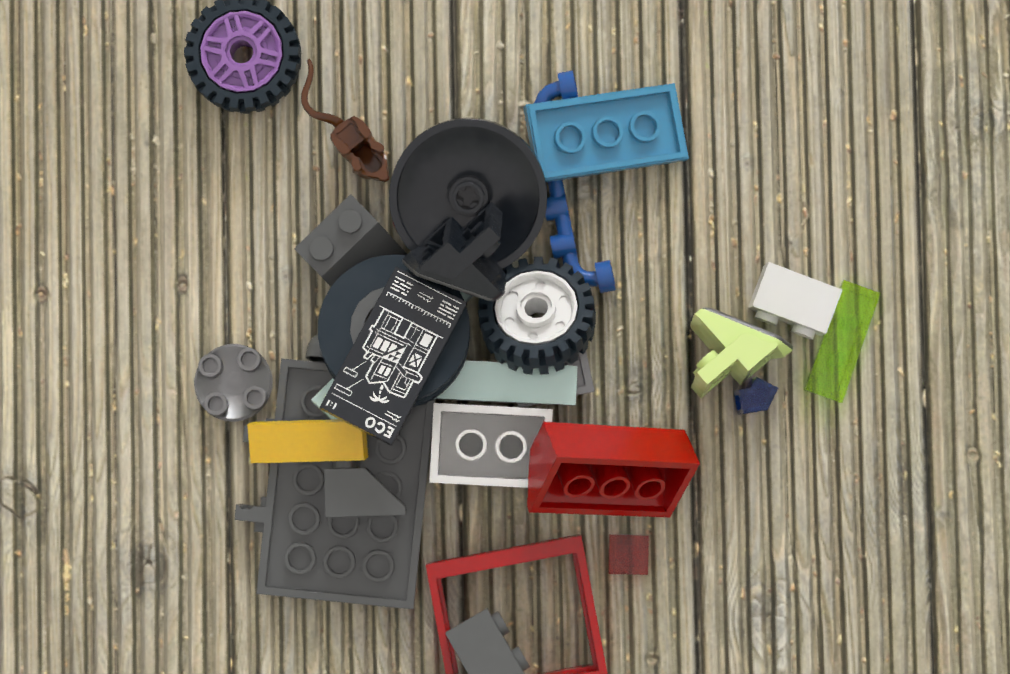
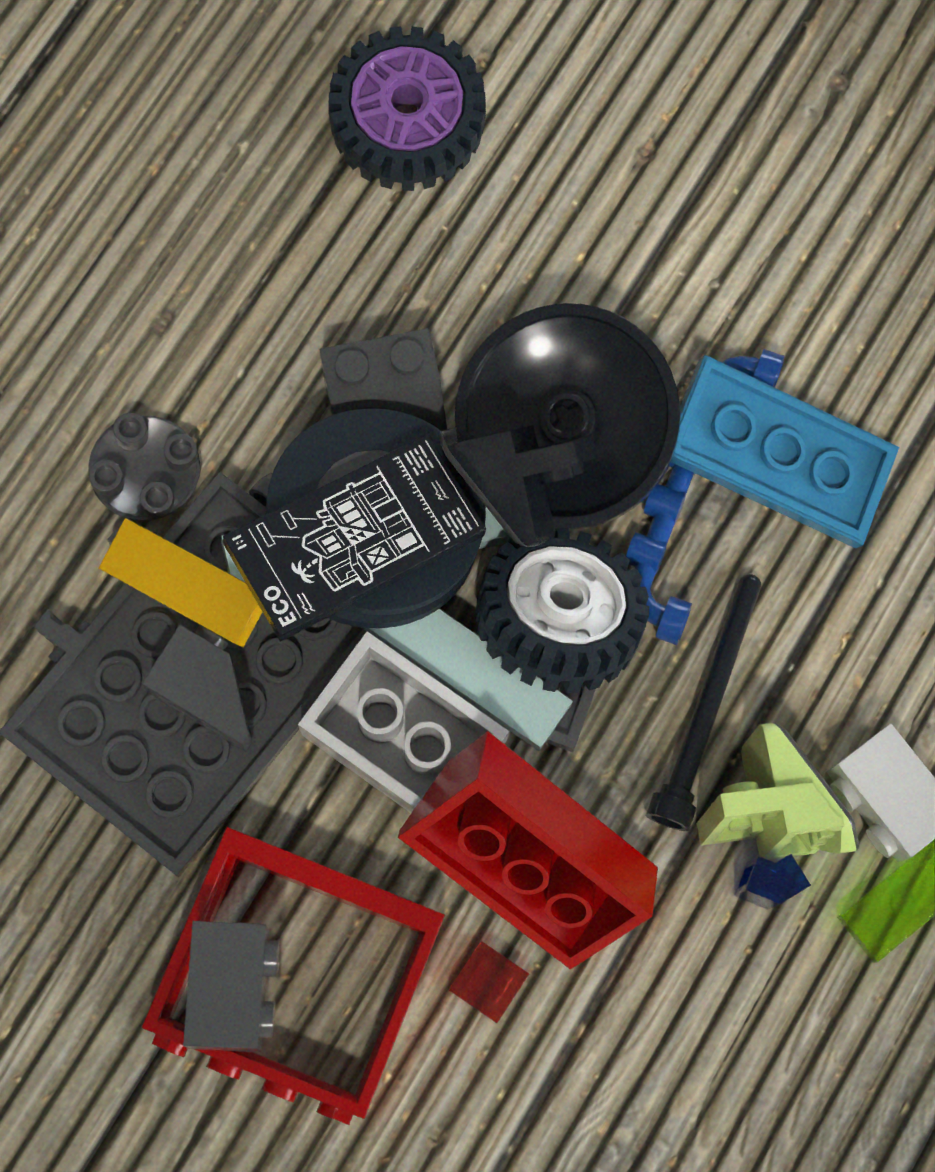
camera: 30 degrees right, 10 degrees down
reddish brown animal [301,59,389,182] -> none
none -> black piece [646,574,761,831]

